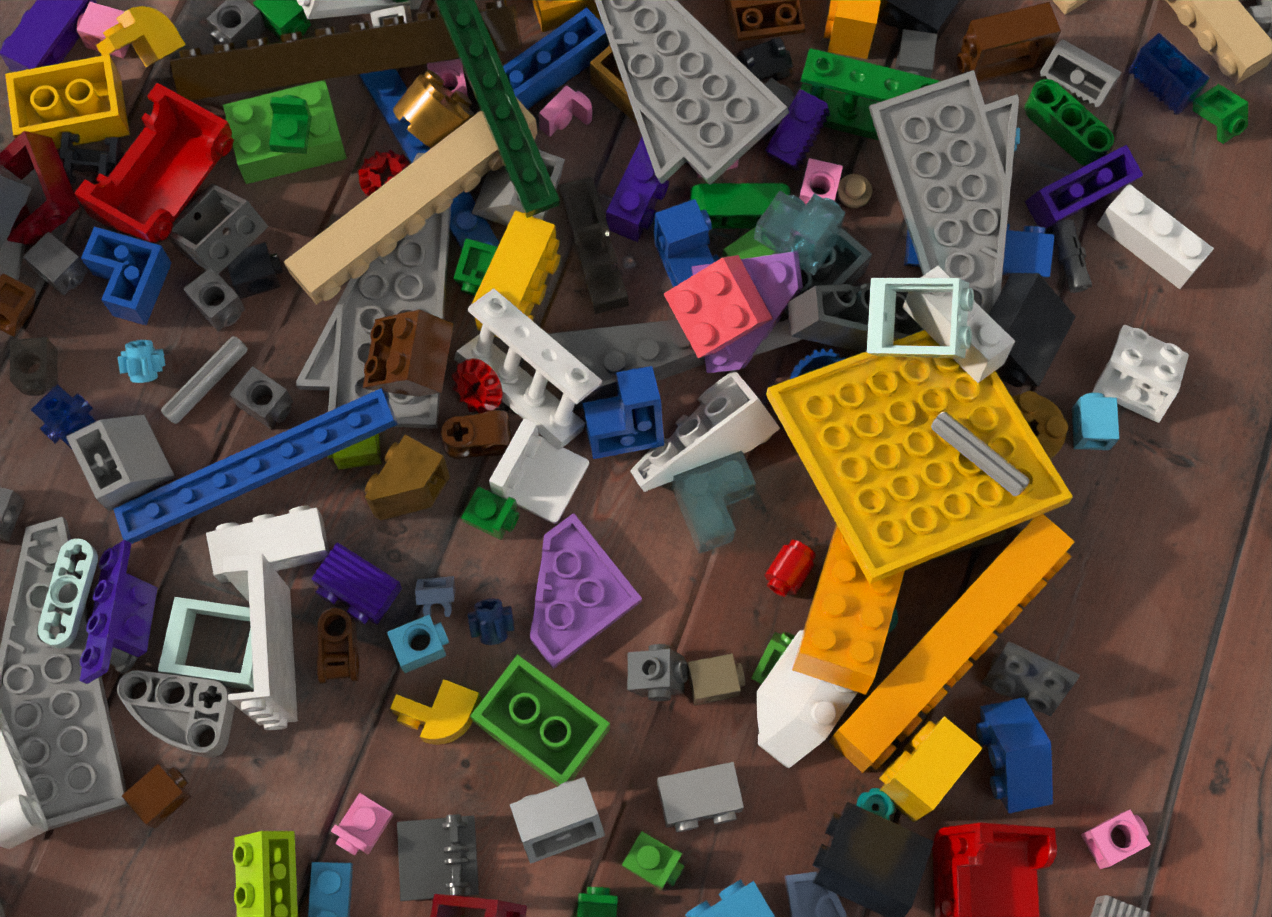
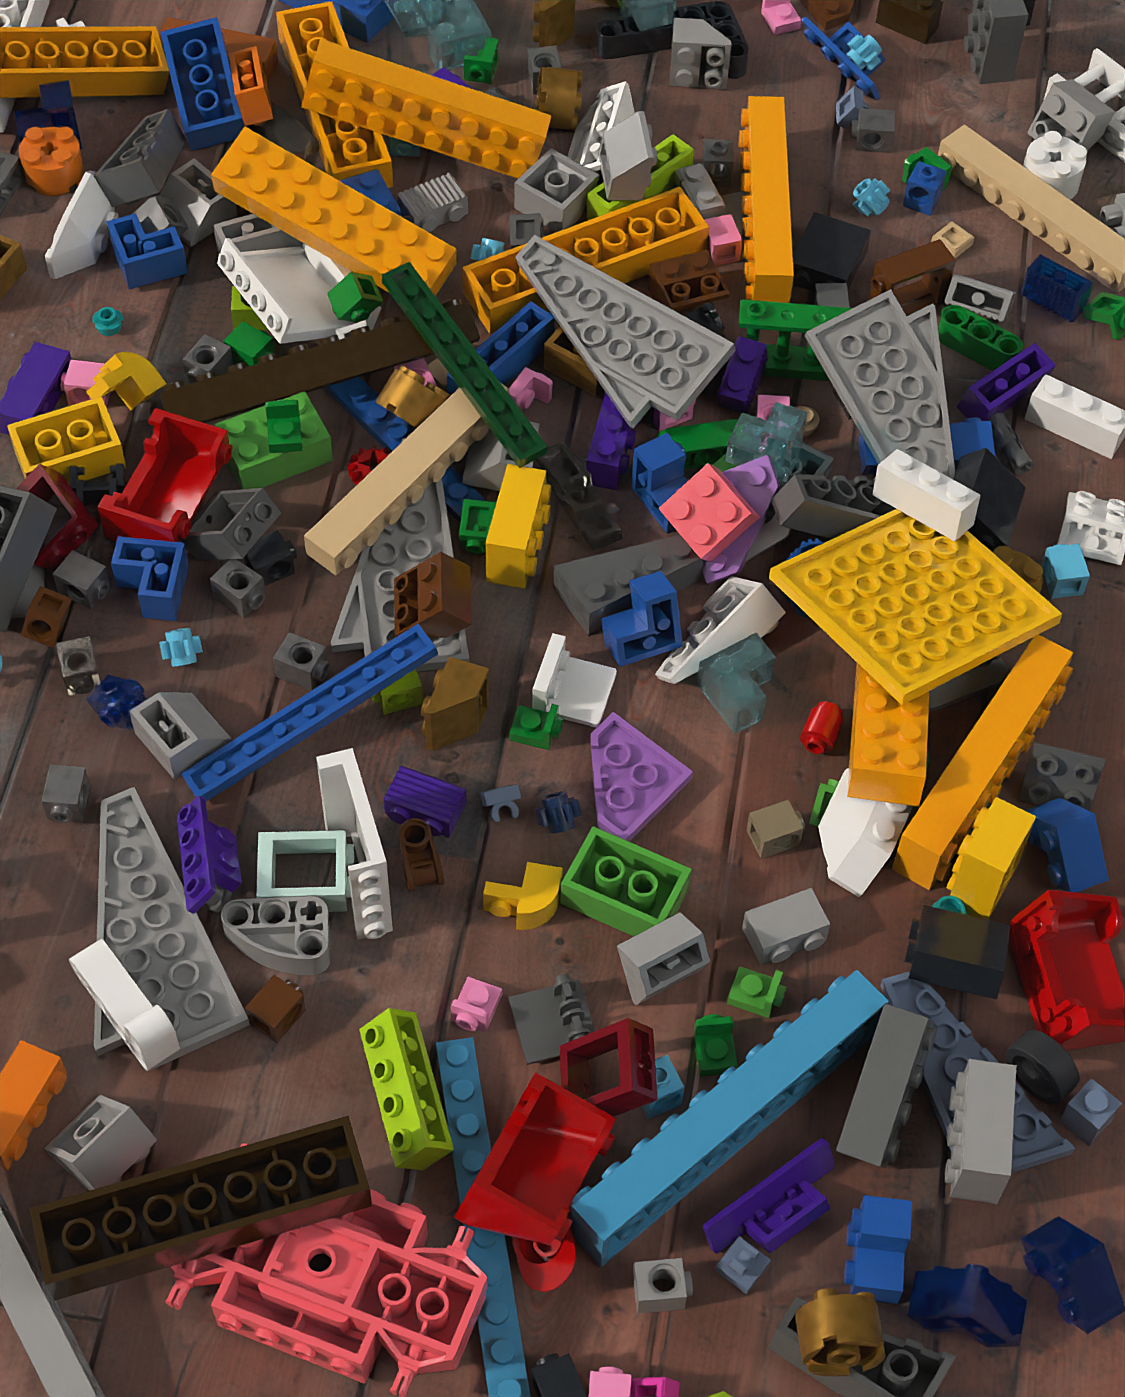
camera: 10 degrees left, 15 degrees down
light aqua beam [38,539,98,649] -> none
light grey axle [161,336,248,424] -> none
white brick [206,506,330,584] -> none
medium azure brick [387,615,449,673] -> none
reddish brown piece [441,410,512,459] -> none
red gear [452,358,503,414] -> none
white fence [454,288,602,450] -> none
dark grey brick [627,644,689,701] -> none
light aqua window [867,278,974,358] -> none
light grey axle [931,412,1029,496] -> none

